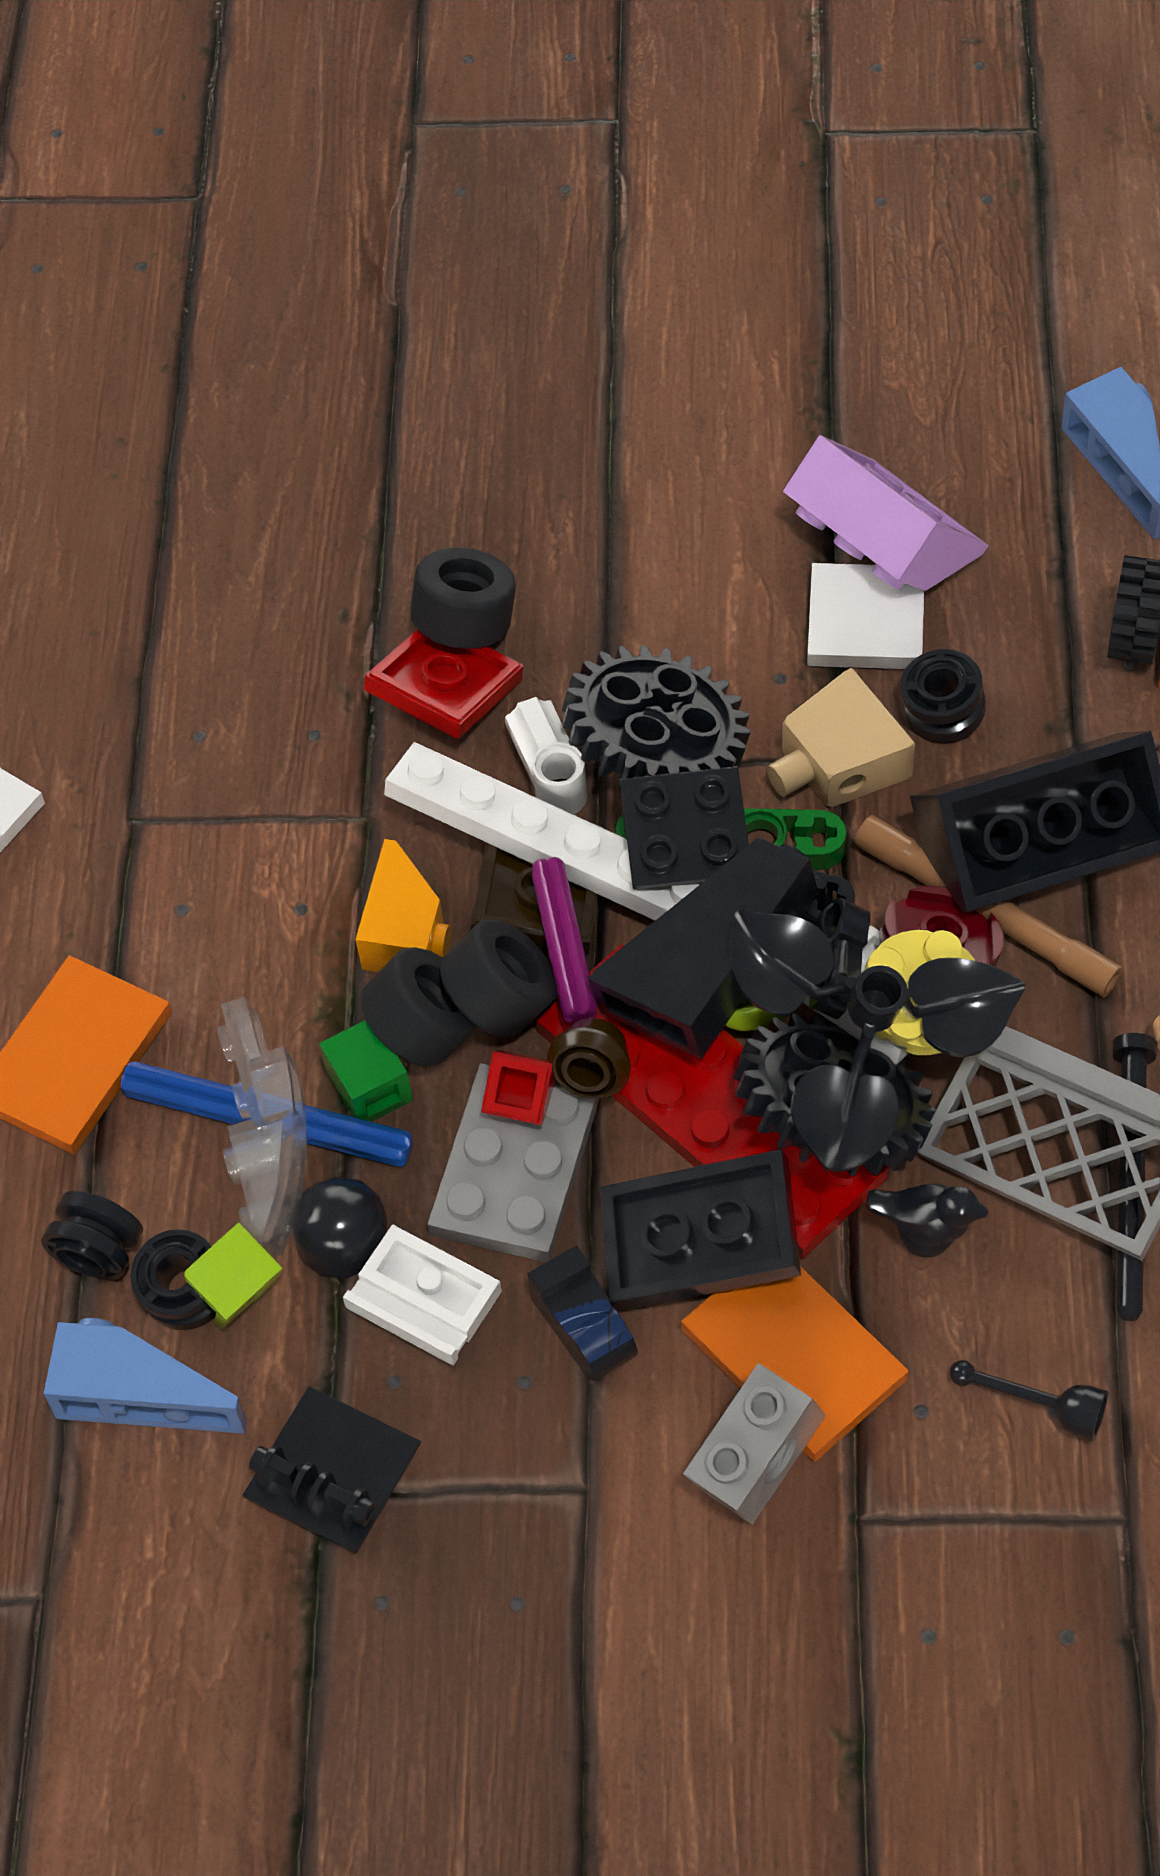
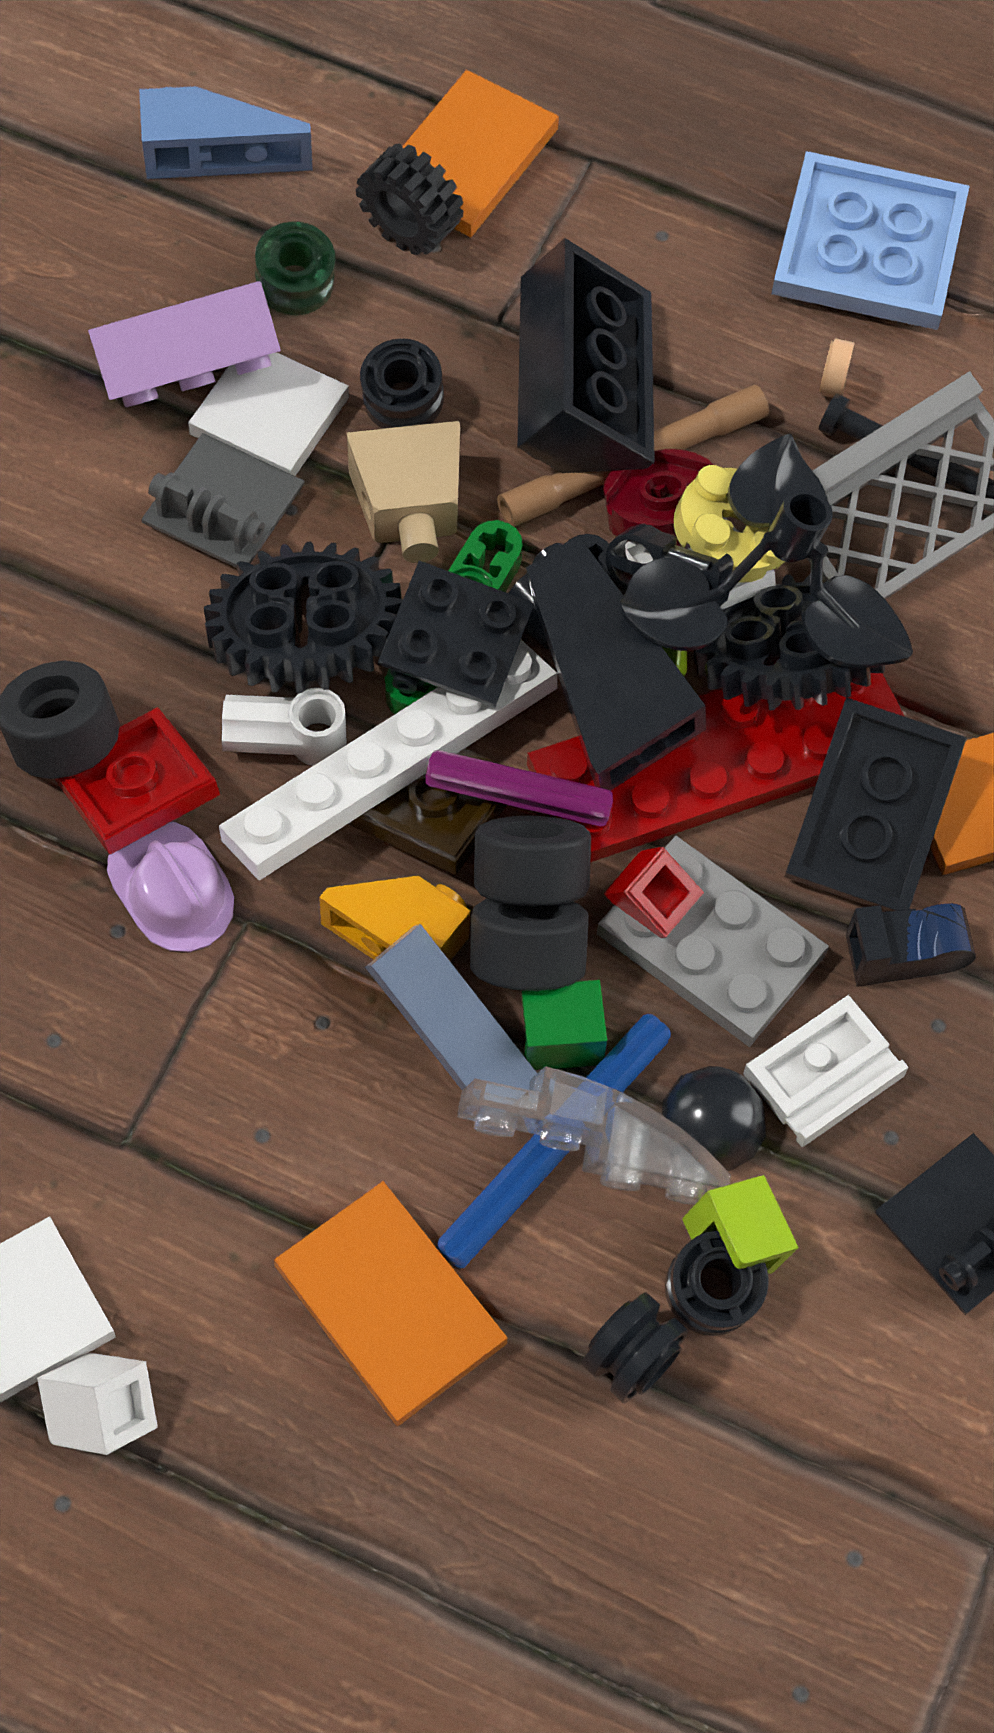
camera: 75 degrees left, 5 degrees up
medium blue slope [43,1318,247,1434] -> none
dark brown cone [547,1018,631,1099] -> none
black animal [866,1183,988,1258] -> none
none -> lavender piece [107,821,234,952]
none -> dark grey hinge [141,433,305,568]
none -> clear green wheel [255,221,335,315]
none -> sand blue tile [365,924,541,1121]

